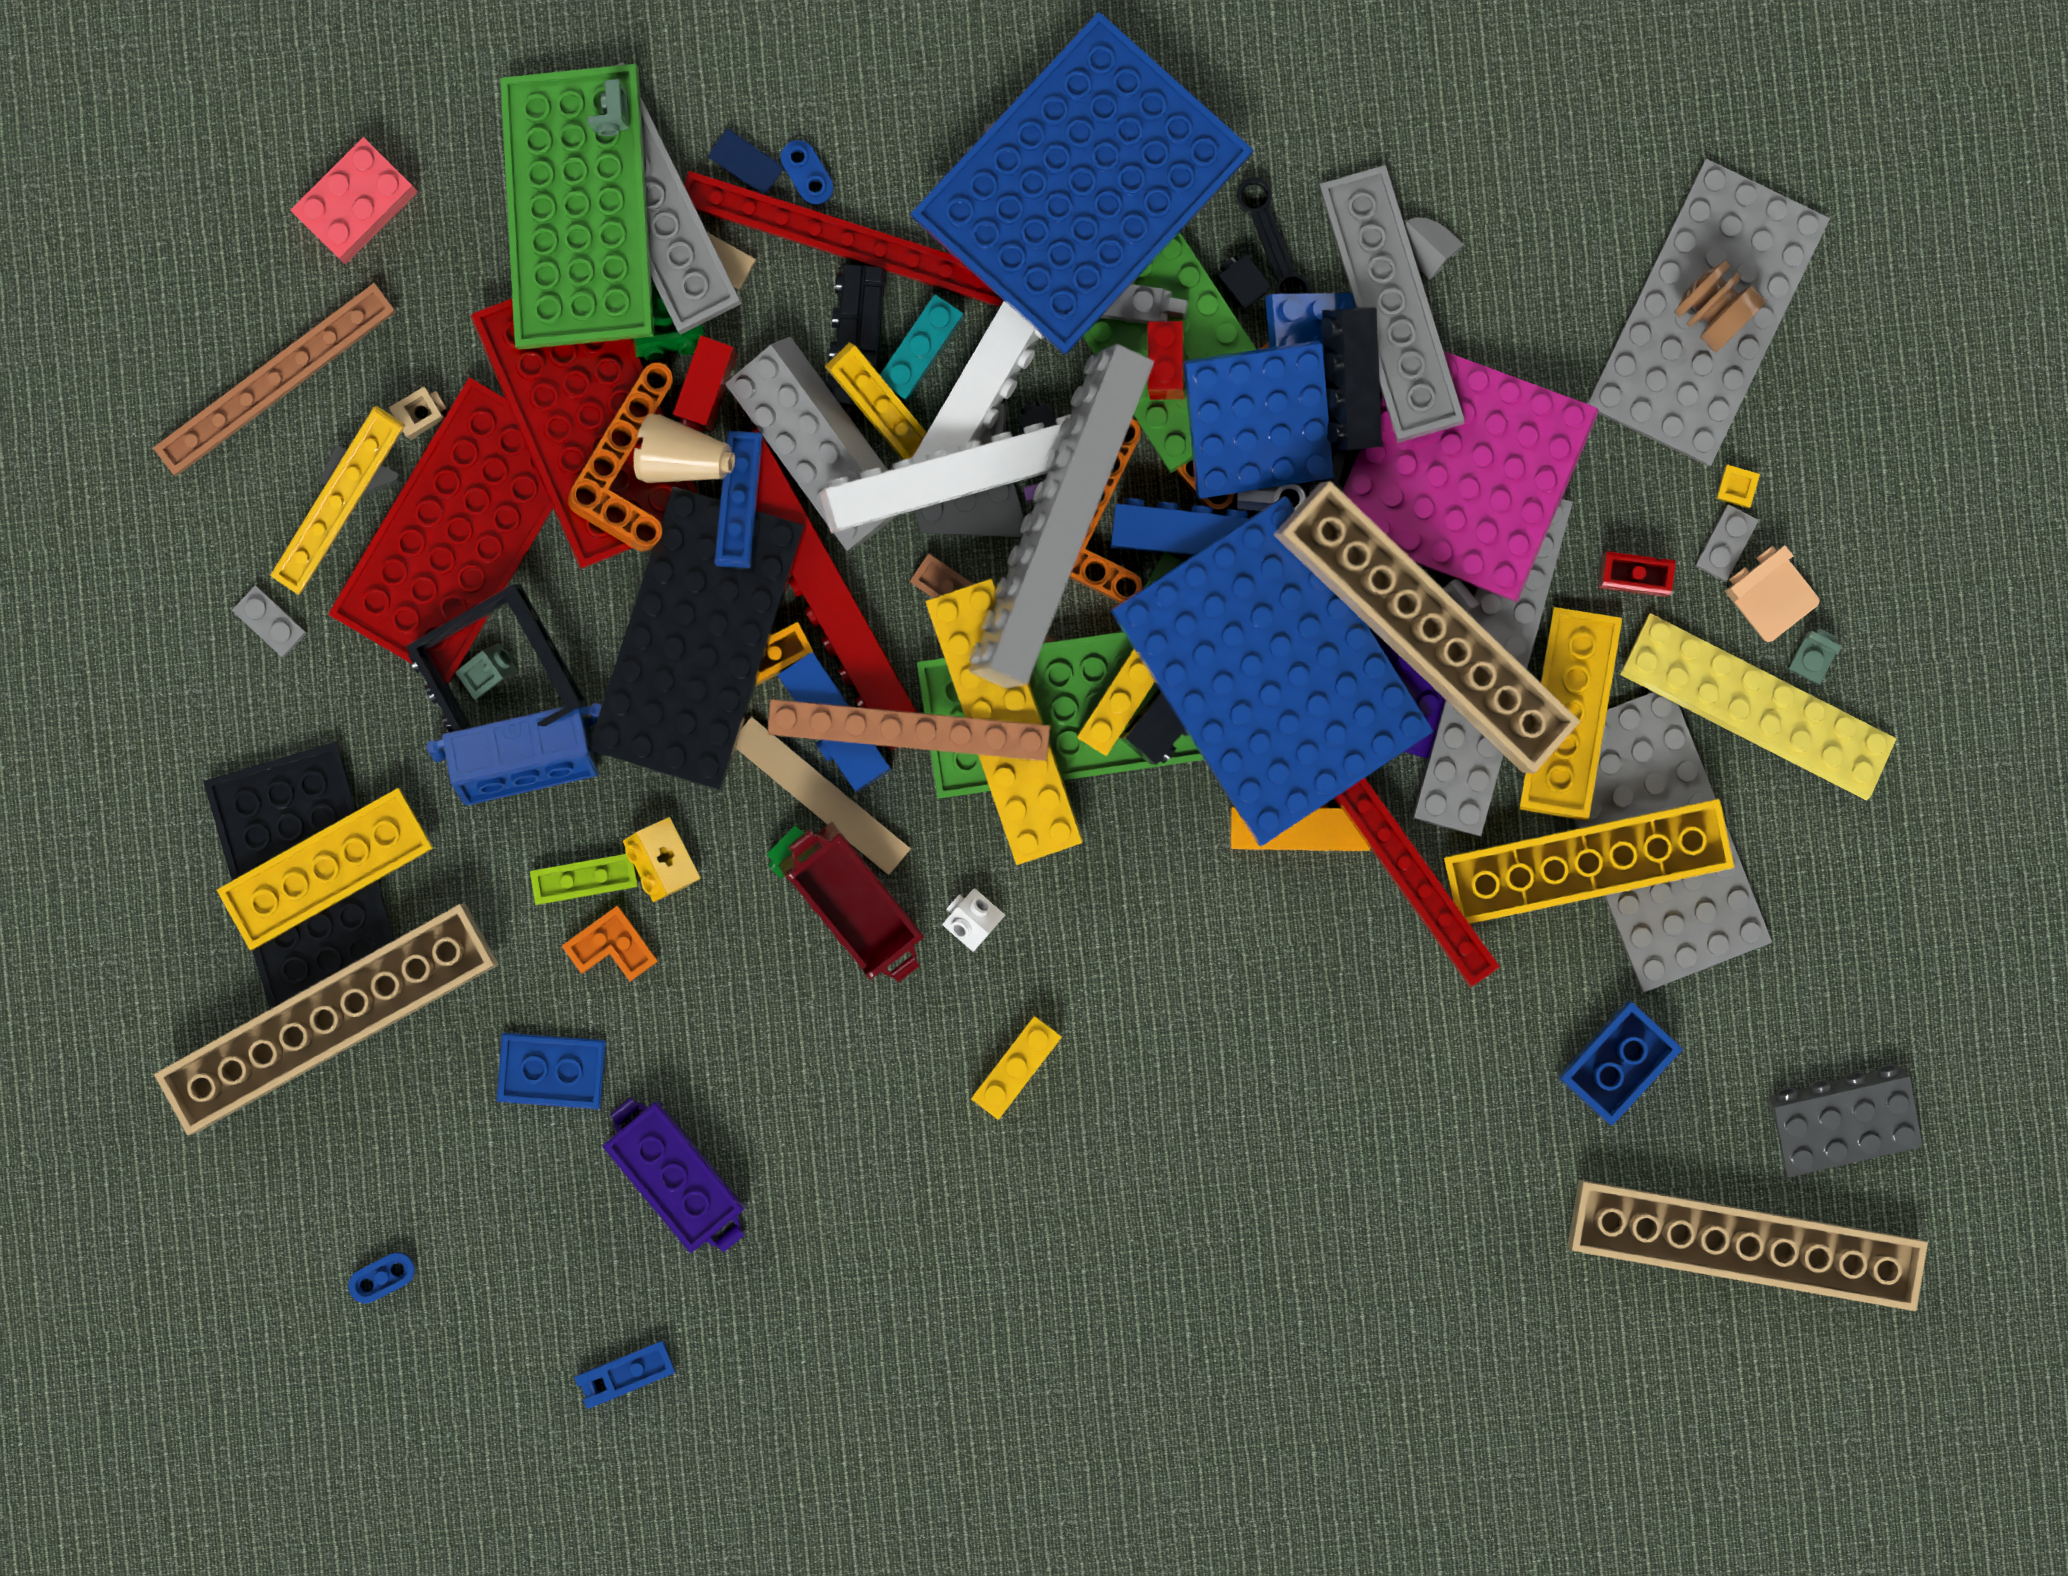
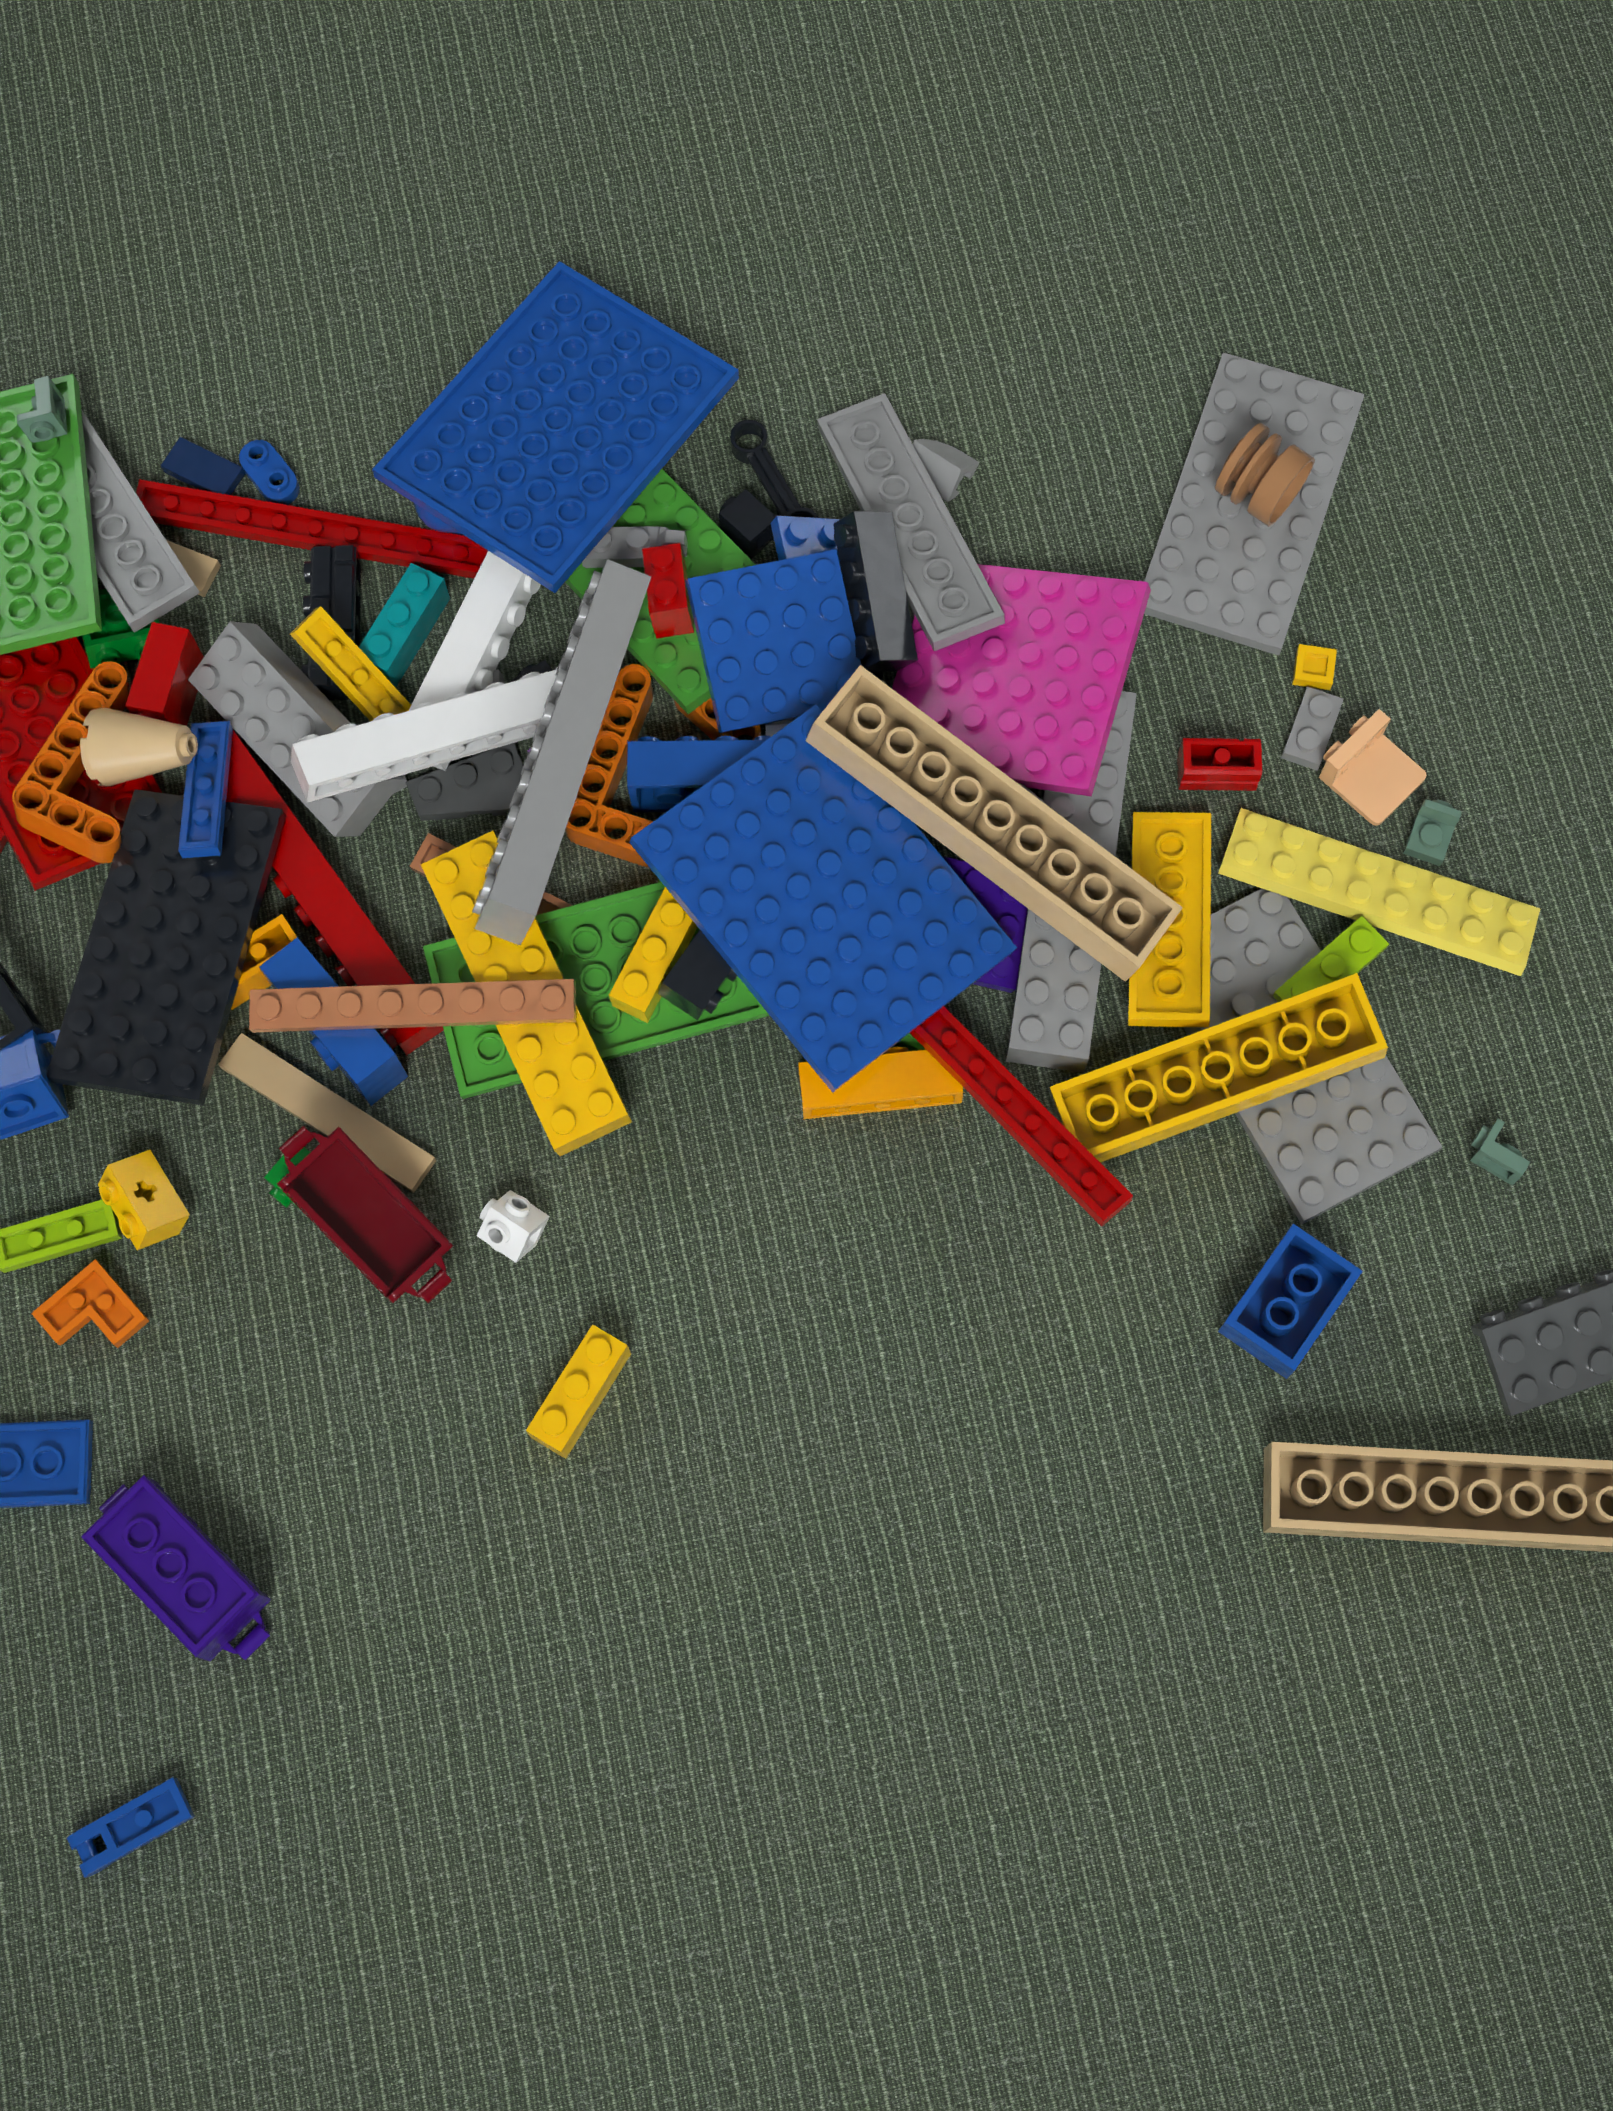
camera: 10 degrees left, 15 degrees down
none -> lime plate [1273,916,1389,1002]
none -> sand green bracket [1470,1118,1530,1186]

